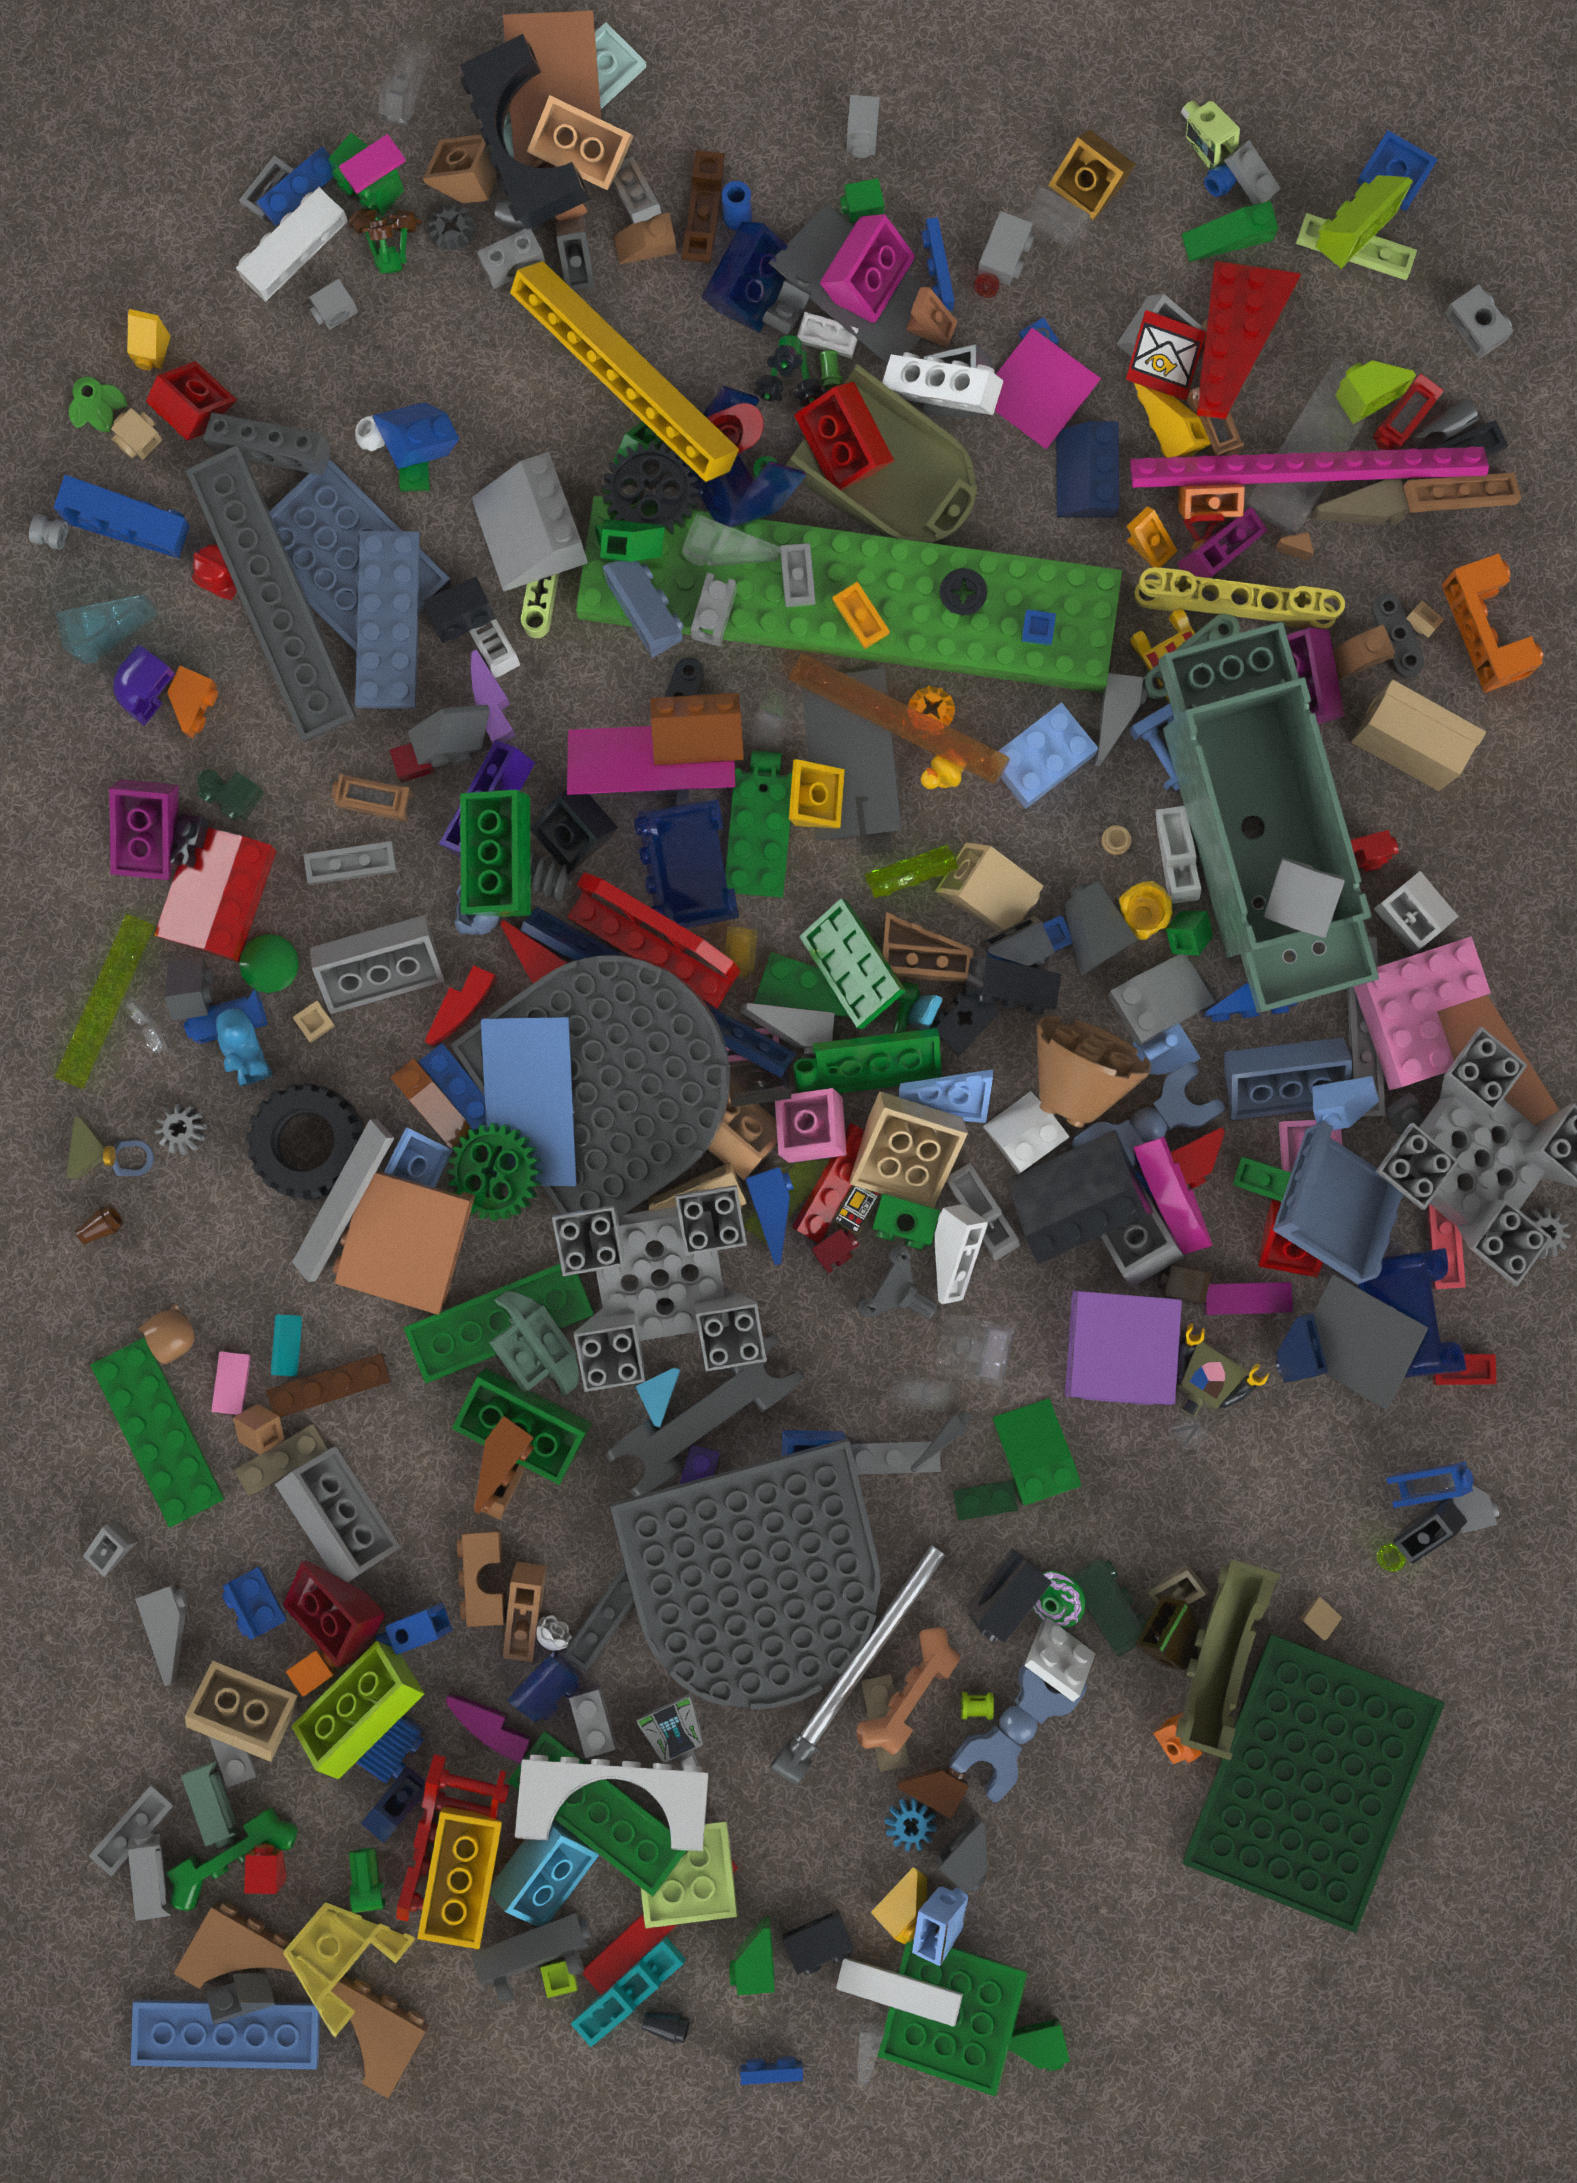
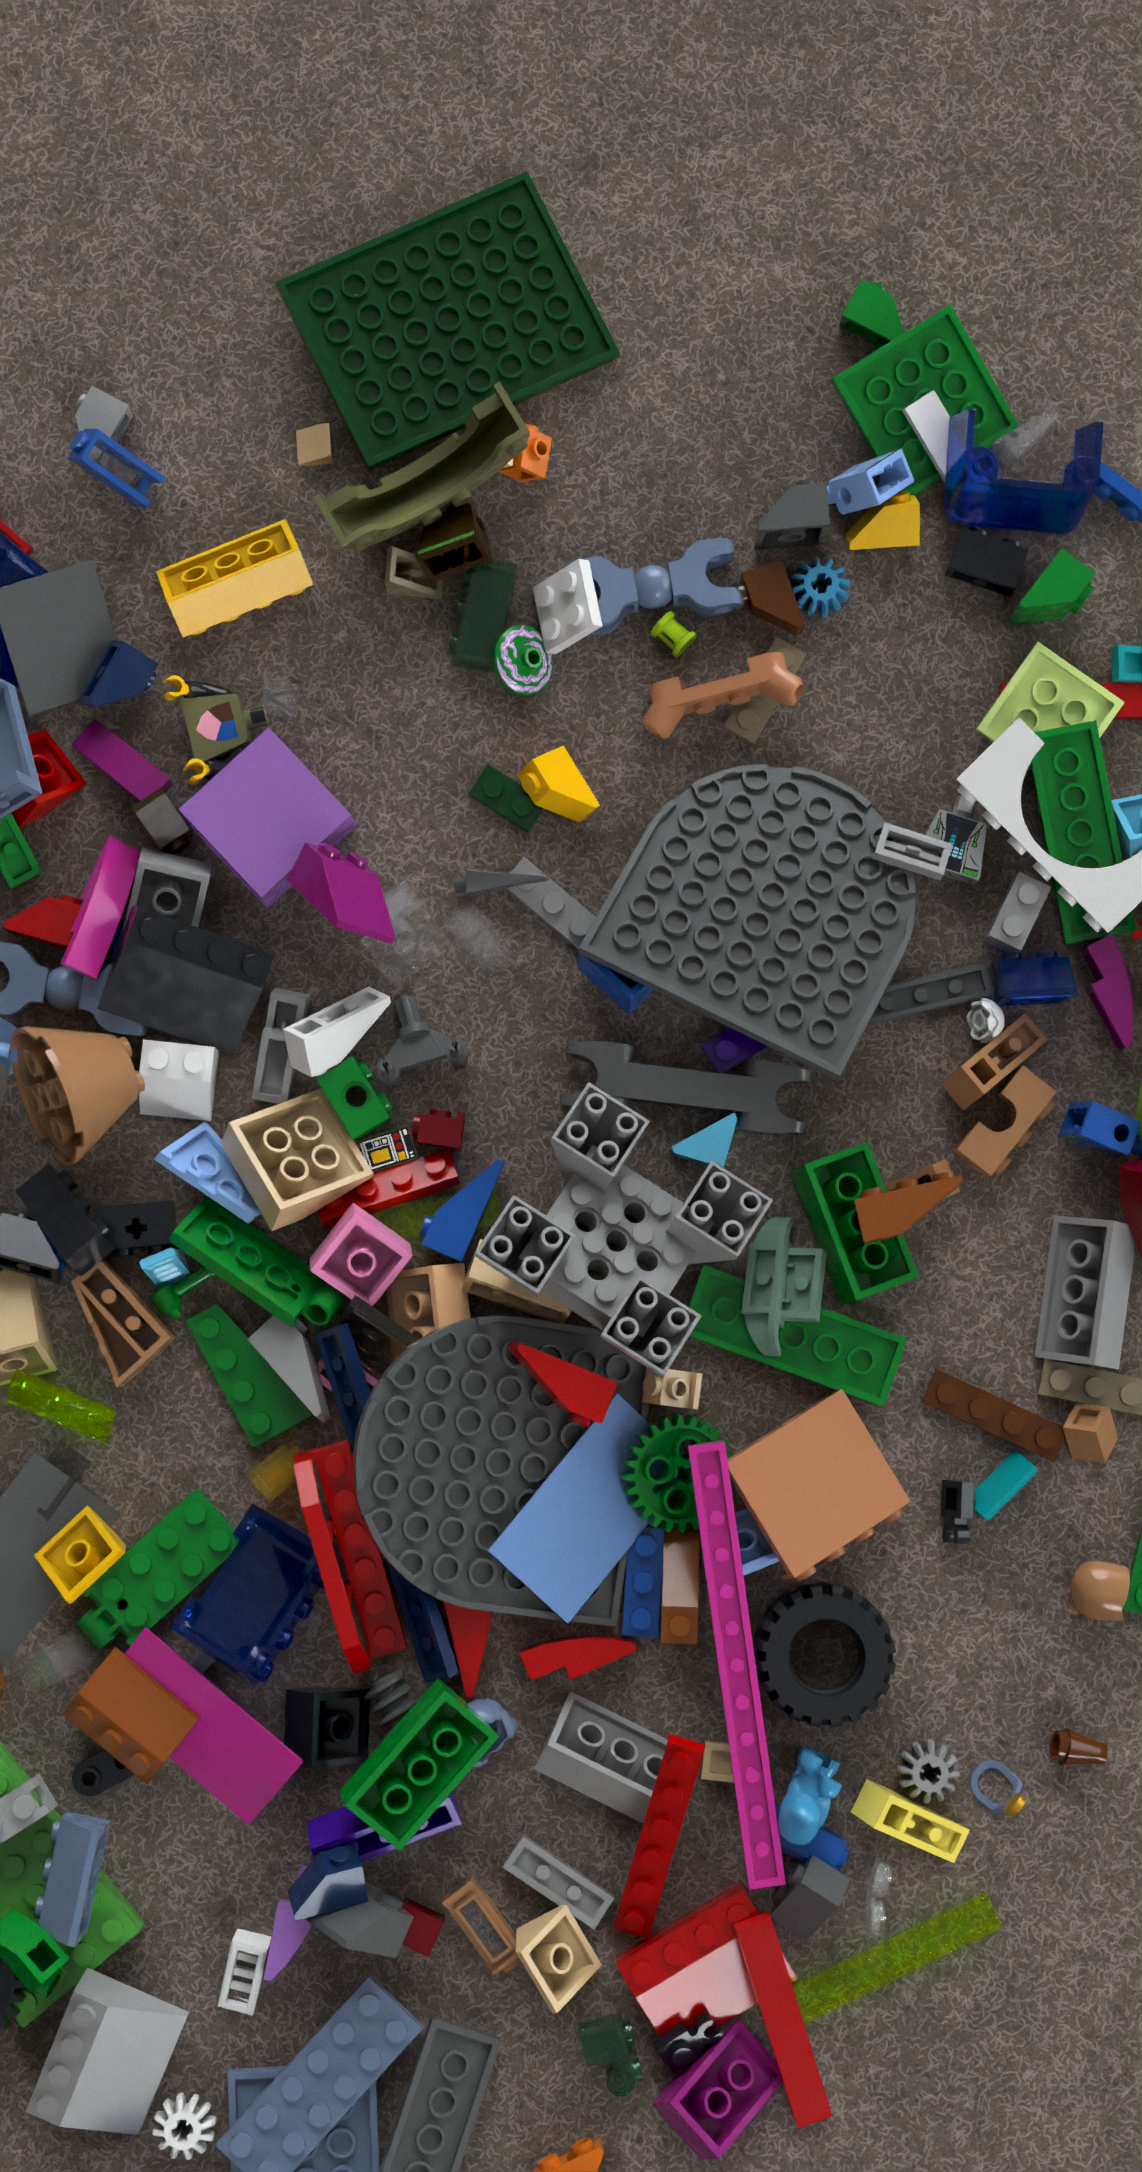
camera: 140 degrees left, 0 degrees up
olive slope [66,1117,107,1179] -> none
bright pink tile [211,1351,251,1415] -> none
green dish [239,934,299,993] -> none
light grey tile [292,1119,394,1282] -> none
black brick [423,577,496,643] -> none
yellowish green beam [521,573,559,638] -> none
flat silver piece [770,1545,946,1786] -> none
plate [799,898,906,1029] -> none
black arch [966,1549,1052,1643] -> none
green slope [992,1398,1082,1506] -> none
clear neon green bush [1376,1544,1406,1572] -> none
black brick [1393,1499,1467,1564] -> none
none -> white gear [153,2092,217,2160]
none -> yellow slope [156,519,314,638]
none -> magenta slope [287,842,395,944]
none -> dark blue slope [288,1843,368,1921]
none -> red slope [507,1341,618,1427]
none -> tan slope [516,1905,602,2014]
none -> yellow slope [517,745,600,823]
none -> red plate [613,1734,705,1939]
none -> tan brick [642,1367,703,1410]
none -> dark pink plate [688,1440,786,1890]
none -> red tile [733,1912,832,2128]
none -> light yellow slope [851,1779,970,1863]
none -> light grey tile [872,822,953,881]
none -> black plate [941,1480,976,1544]
none -> clear blue windscreen [943,409,1104,535]

